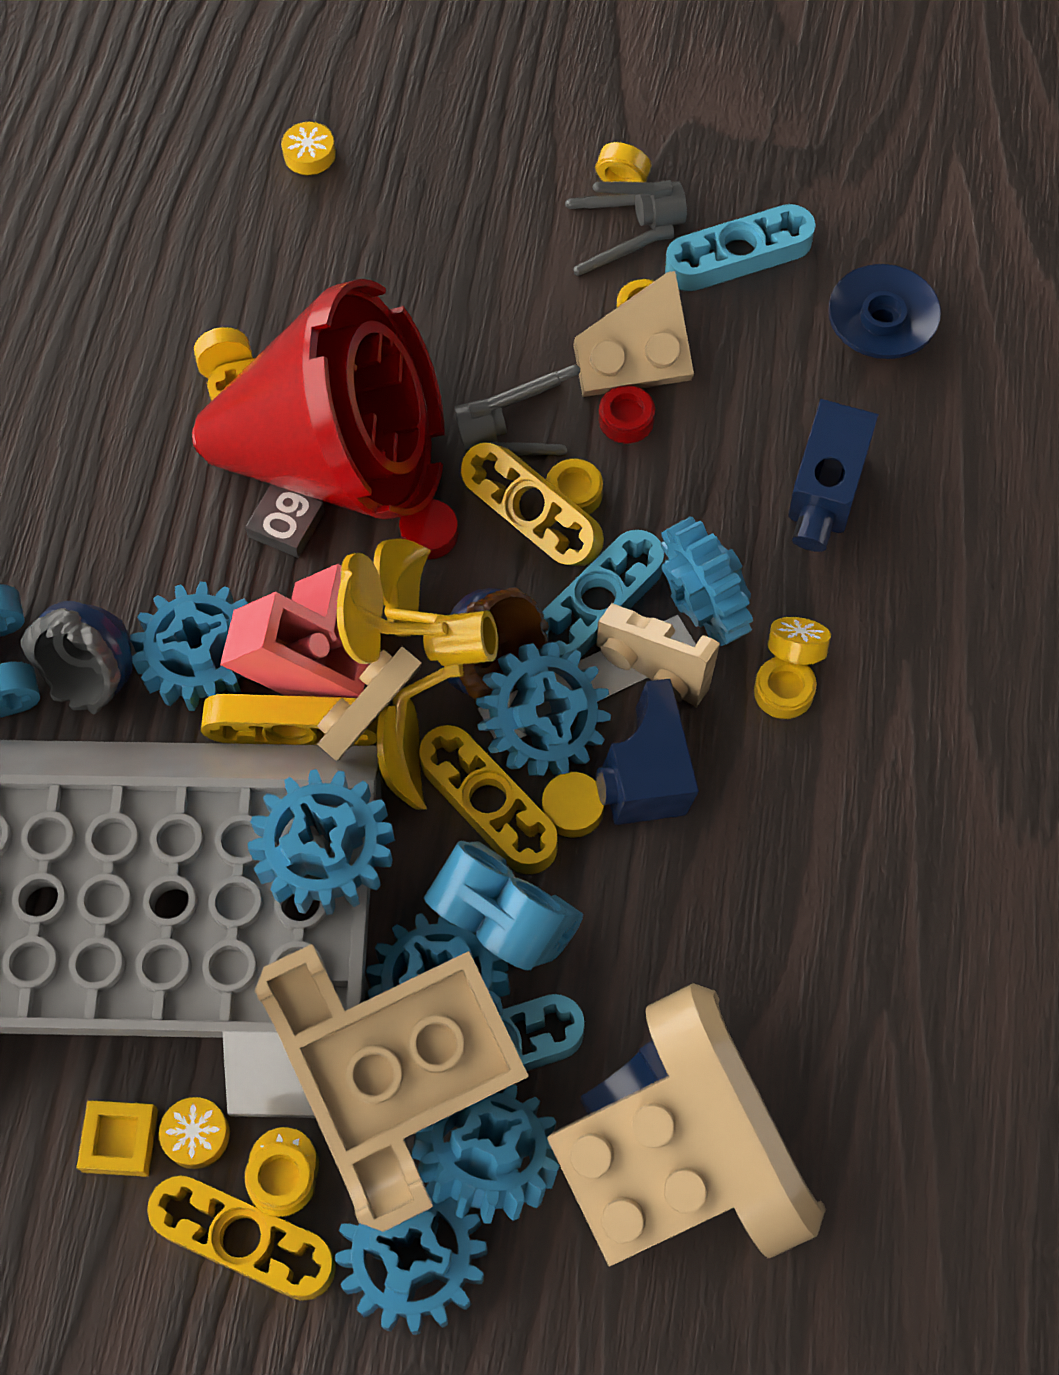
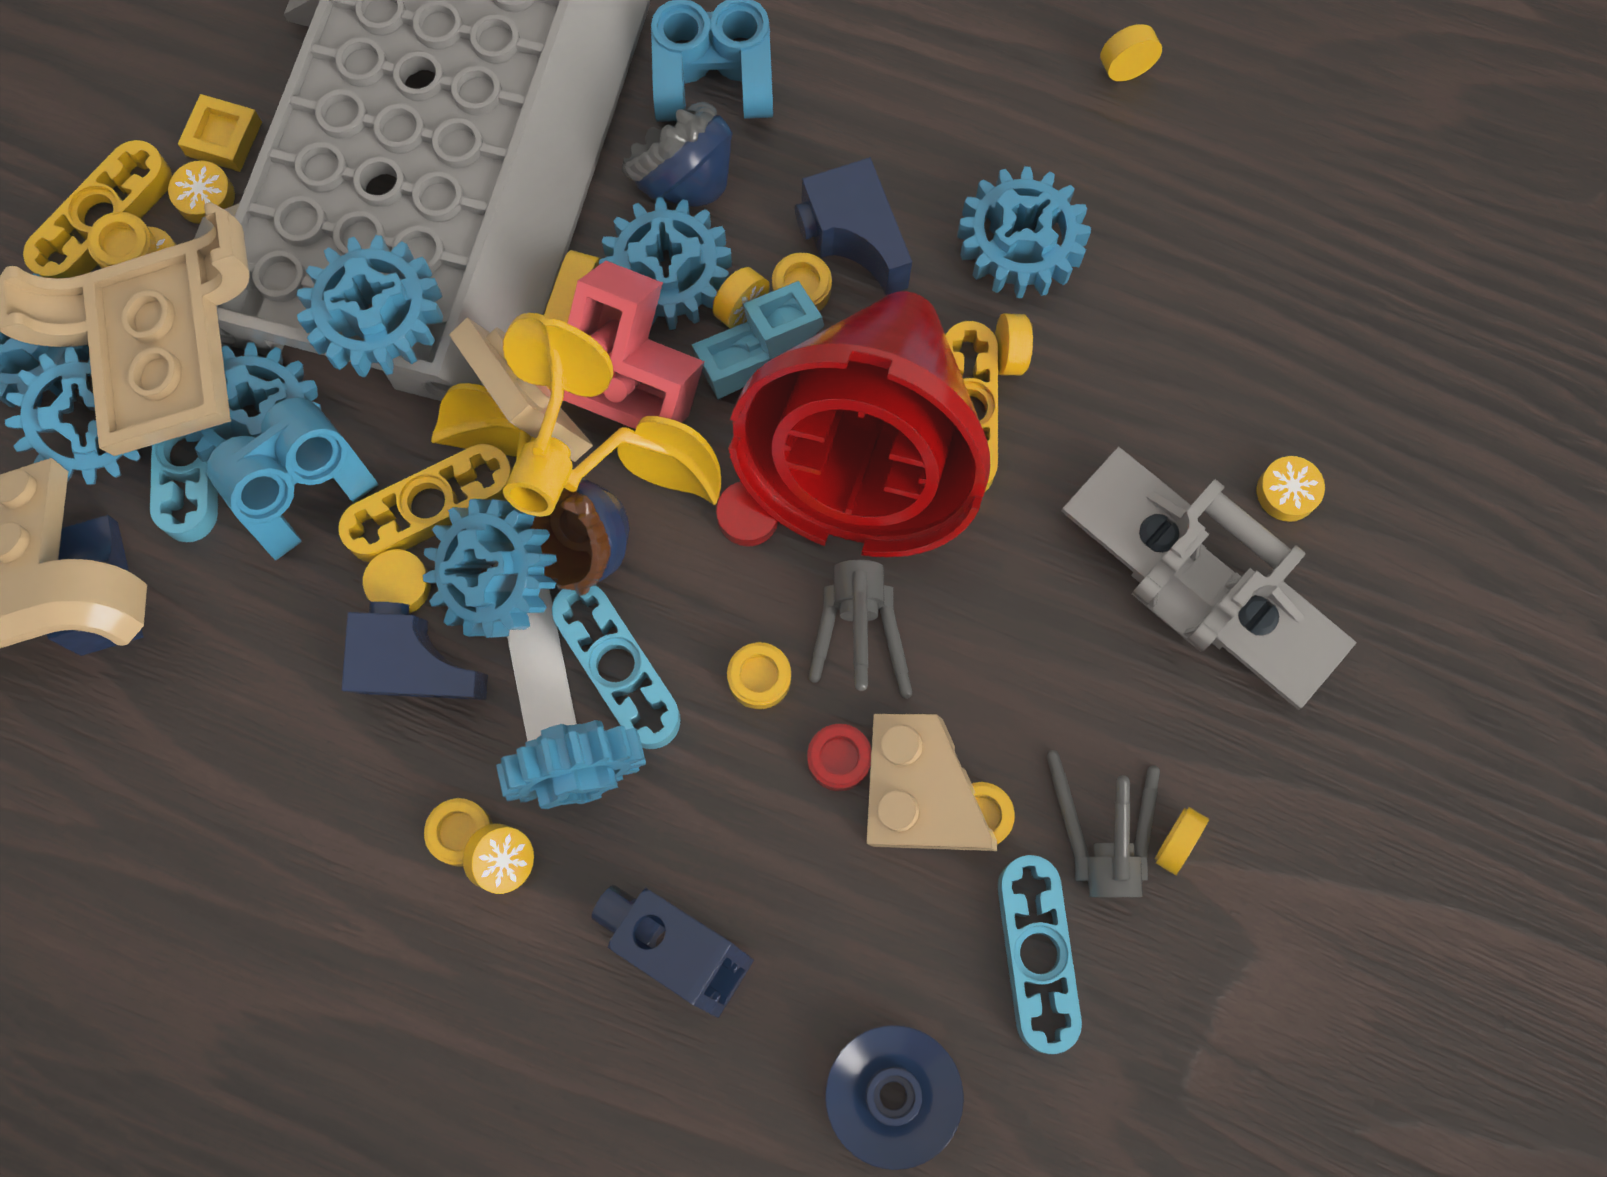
camera: 100 degrees right, 10 degrees up
yellow beam [461,443,604,566] -> none
tan wing [596,603,720,708] -> none
none -> medium azure slope [692,281,824,399]
none -> yellow tile [713,267,770,329]
none -> yellow tile [772,253,832,311]
none -> dark blue arch [794,157,912,295]
none -> dark azure gear [957,166,1091,298]
none -> light grey piece [1061,446,1357,710]

